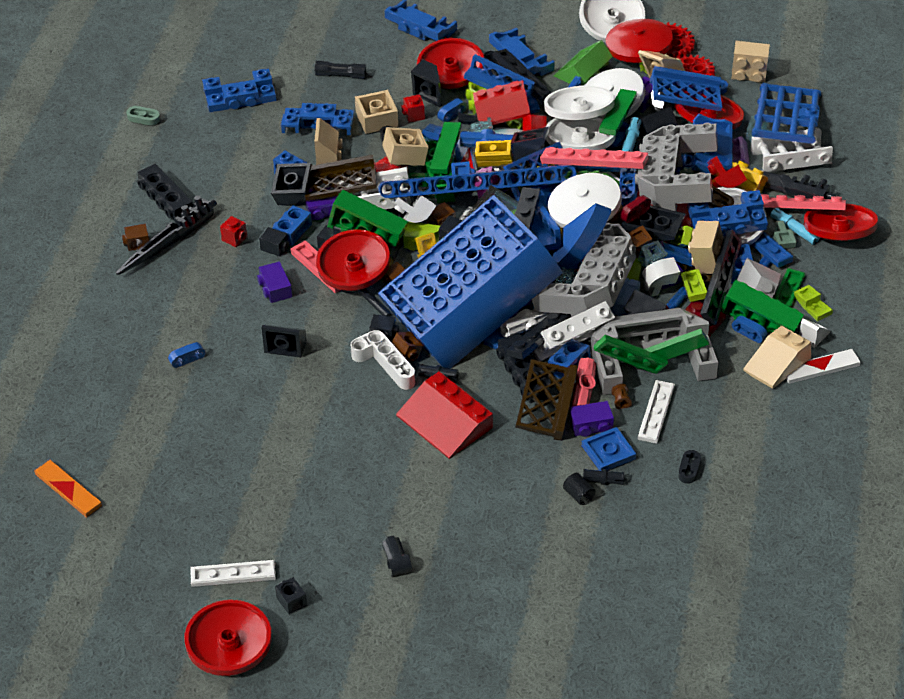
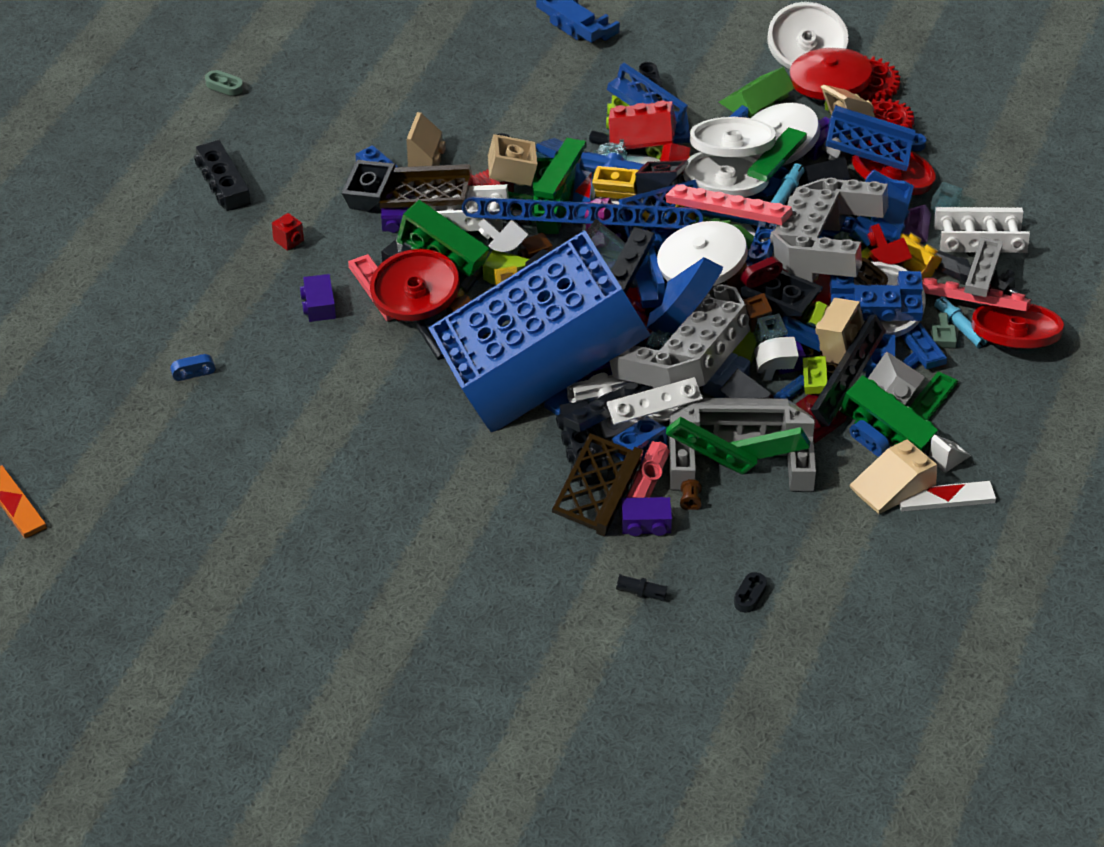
camera: 10 degrees right, 0 degrees up
black piece [116,195,217,275] -> none
reddish brown brick [122,224,149,251] -> none
red dish [184,600,272,676] -> none
white tile [191,560,276,587] -> none
blue bracket [202,68,276,113] -> none
black brick [259,227,289,257] -> none
black slope [261,325,307,358] -> none
blue brick [273,206,312,246] -> none
black brick [275,577,307,615] -> none
blue bracket [281,103,354,135] -> none
black axle [314,60,367,79] -> none
white beam [351,330,415,390] -> none
tan brick [355,90,398,134] -> none
black brick [369,314,399,342] -> none
black piece [382,535,412,577] -> none
reddish brown brick [392,332,423,361] -> none
slope [396,371,493,459] -> none
red brick [401,95,425,123] -> none
black slope [411,59,442,107] -> none
red dish [417,38,484,89] -> none
black pin [418,364,459,382] -> none
blue beam [437,98,467,122] -> none
blue brick [451,162,472,188] -> none
blue bracket [489,28,555,76] -> none
black plate [493,49,555,118] -> none
black piece [563,473,596,505] -> none
blue plate [581,427,636,471] -> none
white tile [638,380,675,444] -> none
tan brick [731,41,770,82] -> none
blue door [751,83,821,144] -> none
lime slope [794,285,833,322] -> none
none -> light grey plate [964,237,1003,297]

